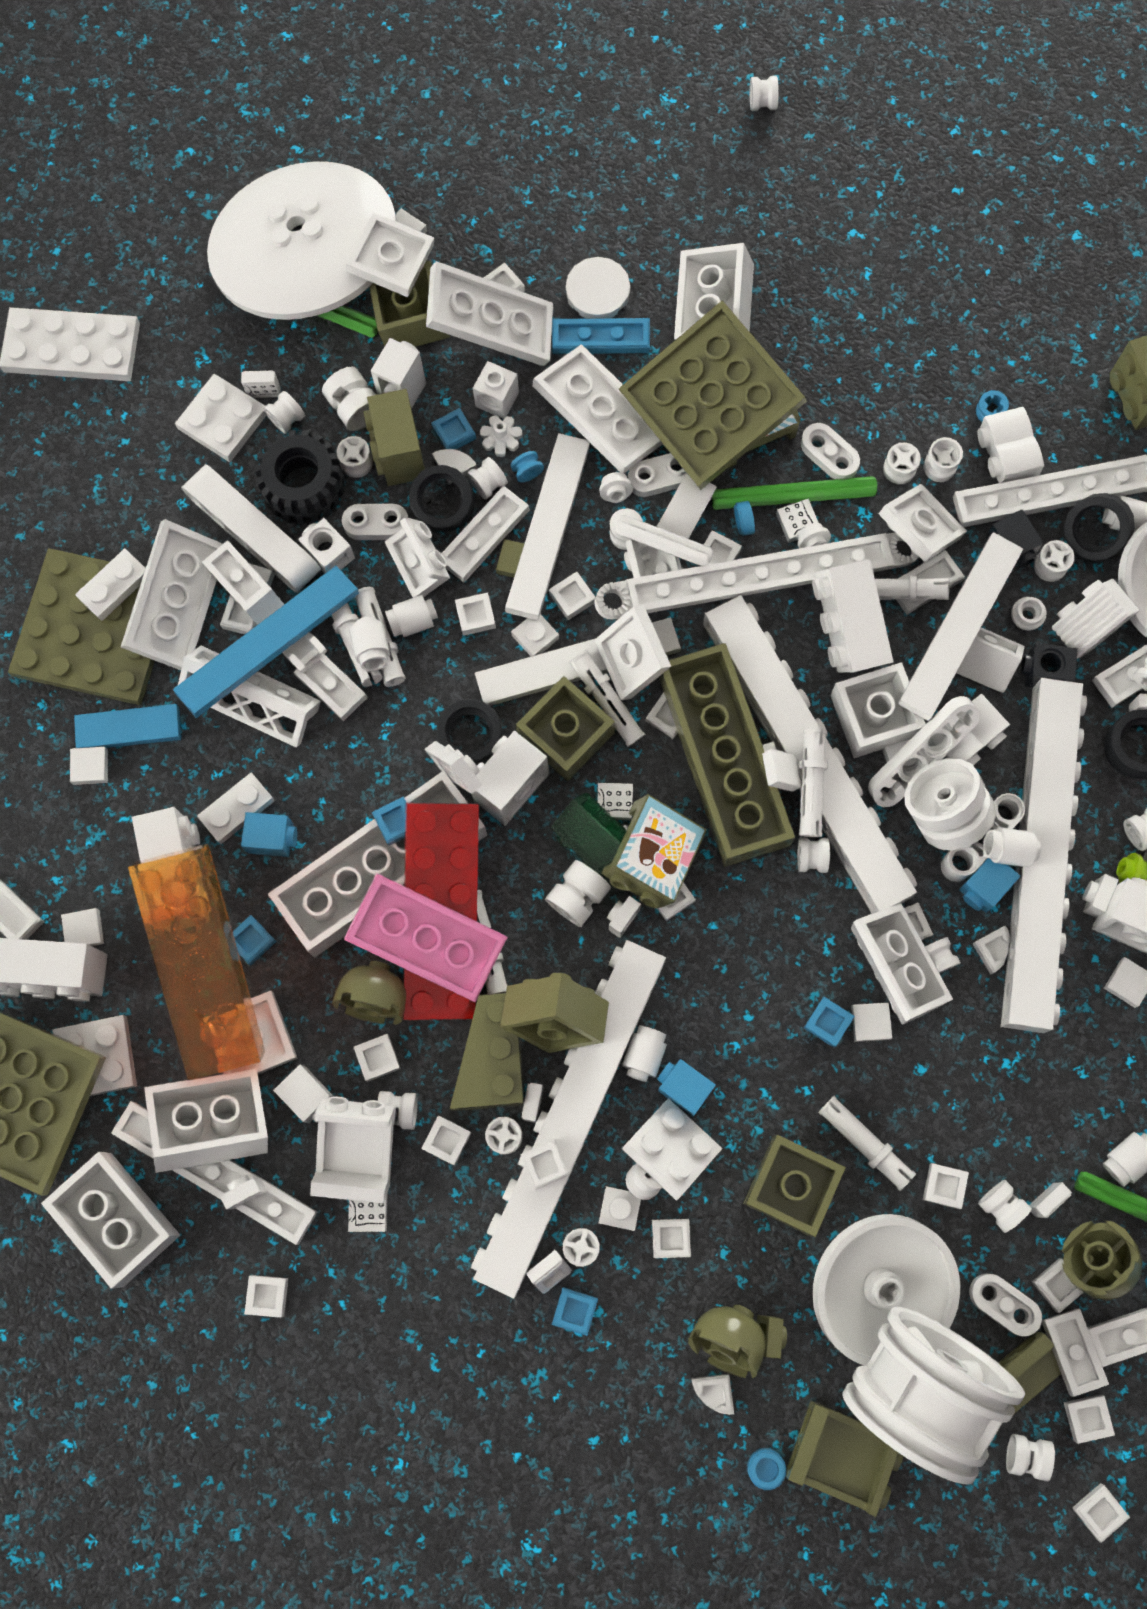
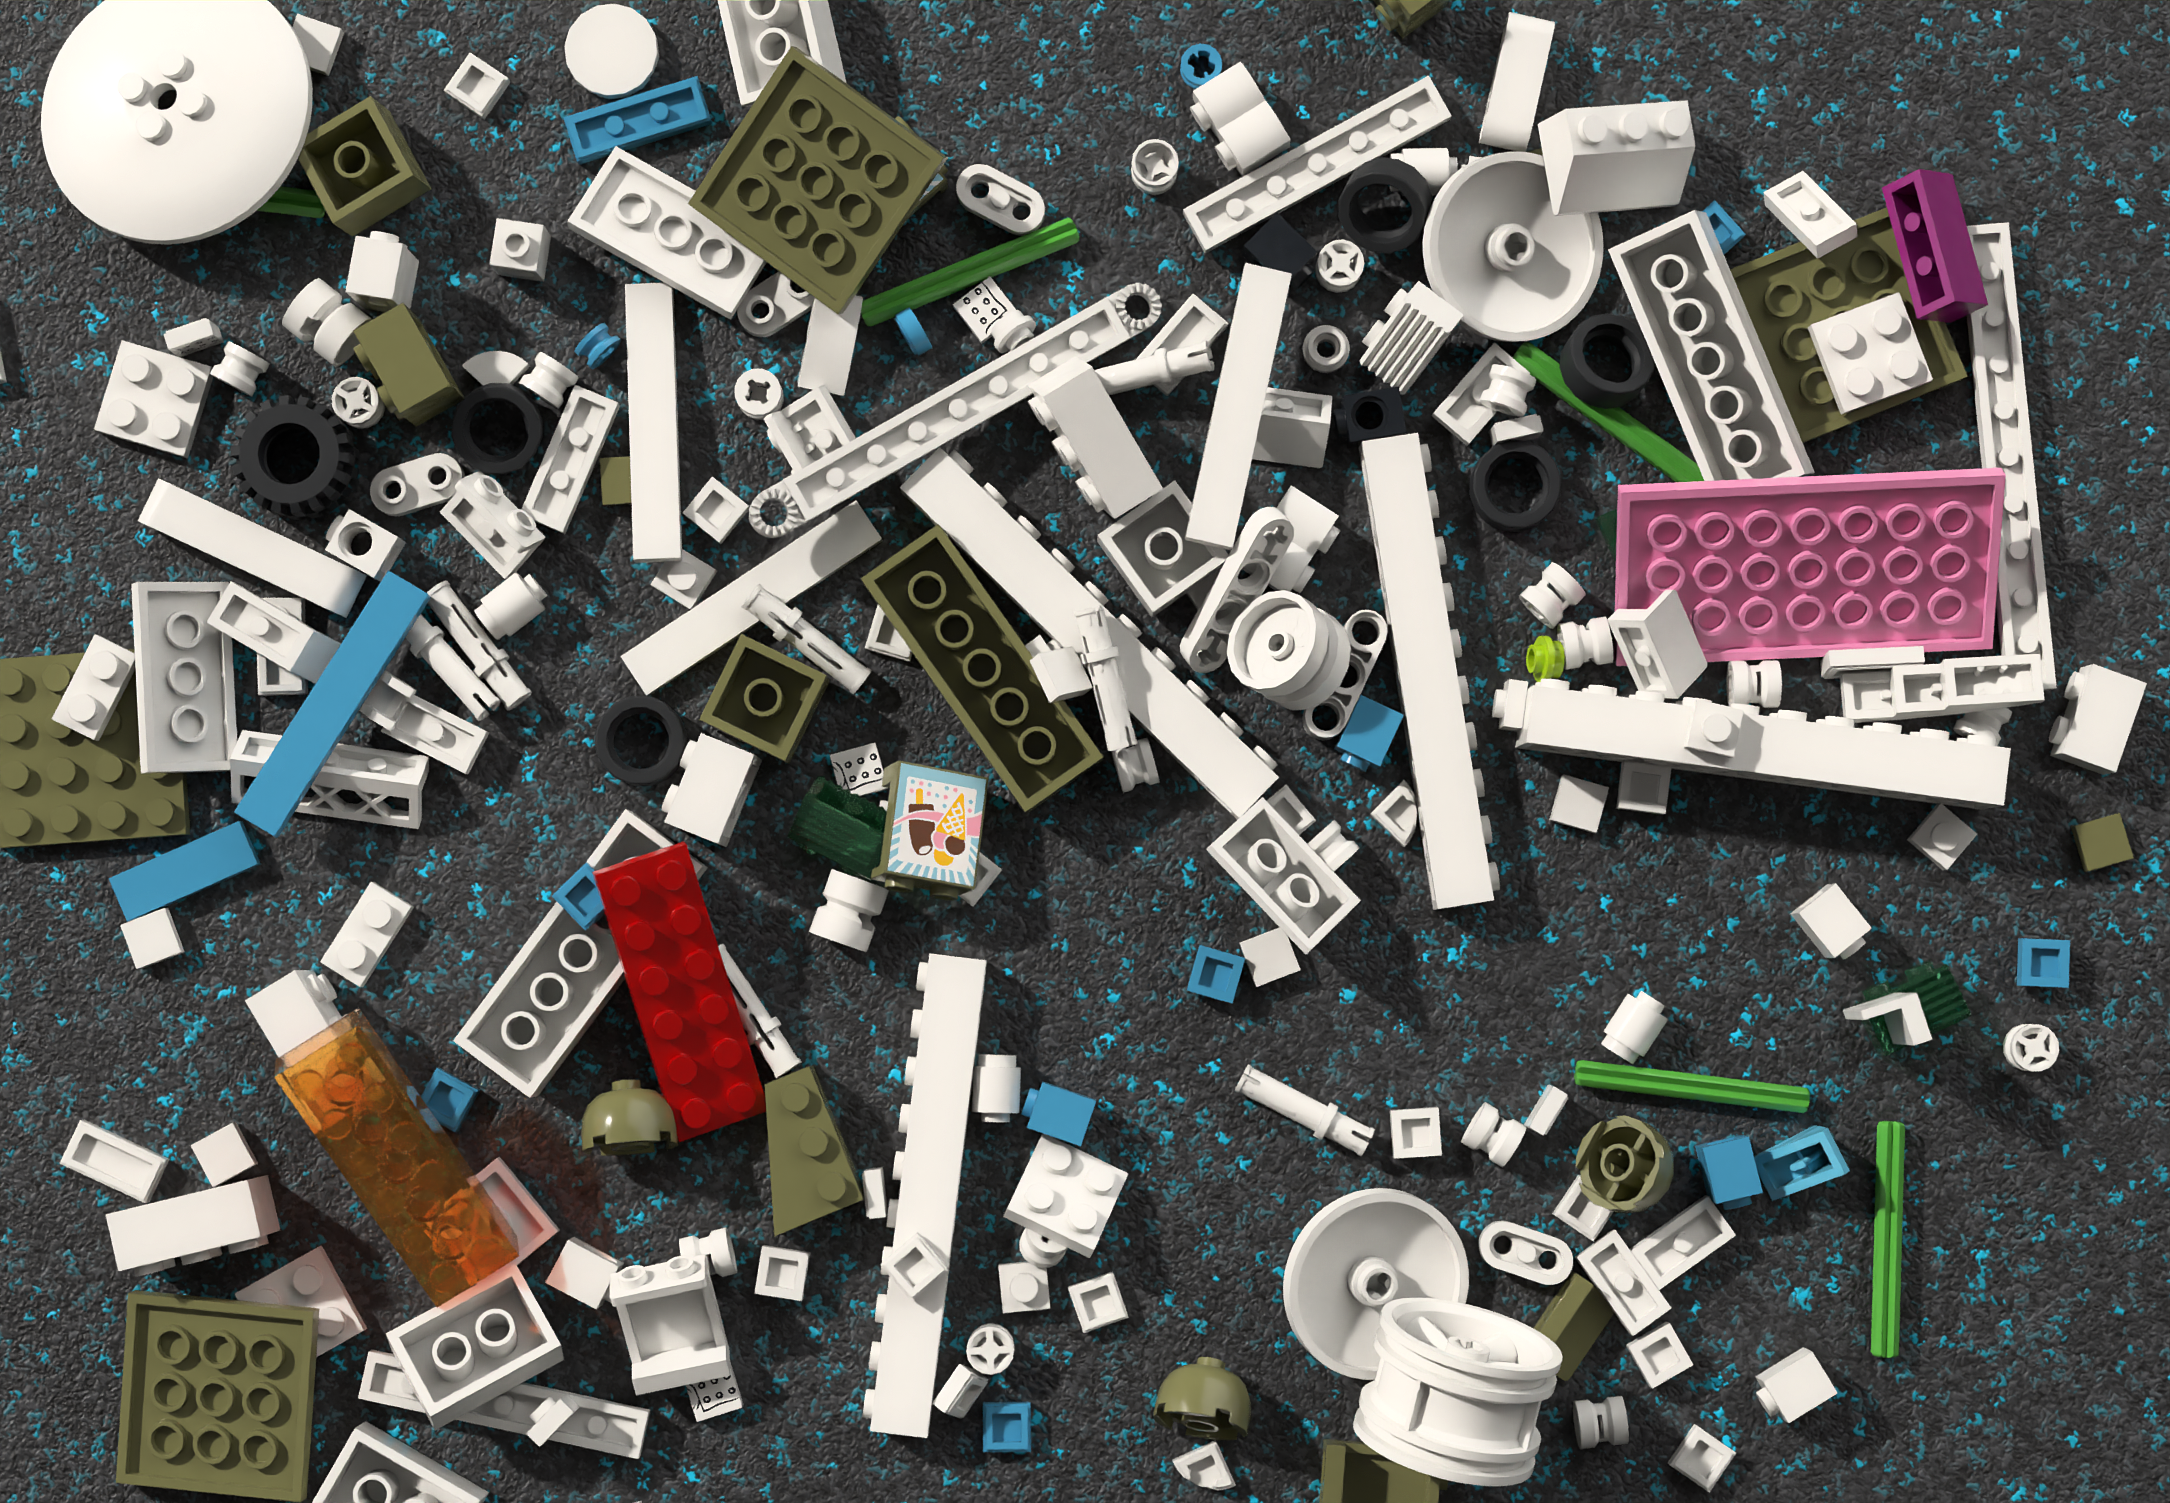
camera: 25 degrees left, 10 degrees up
dark azure brick [241,812,297,857] -> none
bright pink tile [344,873,508,1002] -> none
white plate [346,212,434,297] -> none
white brick [349,617,390,671] -> none
white plate [354,1034,401,1082] -> none
white plate [425,741,483,794] -> none
white plate [426,261,553,366] -> none
dark azure tile [431,408,476,450] -> none
white plate [455,593,496,636] -> none
white plant [480,415,522,457] -> none
white wheel [485,1117,523,1154] -> none
olive brick [500,973,609,1053] -> none
white plate [594,605,671,700] -> none
white plate [599,472,633,503] -> none
white plate [607,896,641,938] -> none
white axle [616,515,713,566] -> none
white plate [704,530,742,565] -> none
olive brick [743,1135,846,1237] -> none
olive plate [757,1315,787,1359] -> none
white plate [878,484,967,562] -> none
white wheel [883,442,921,484] -> none
white brick [983,827,1041,867] -> none

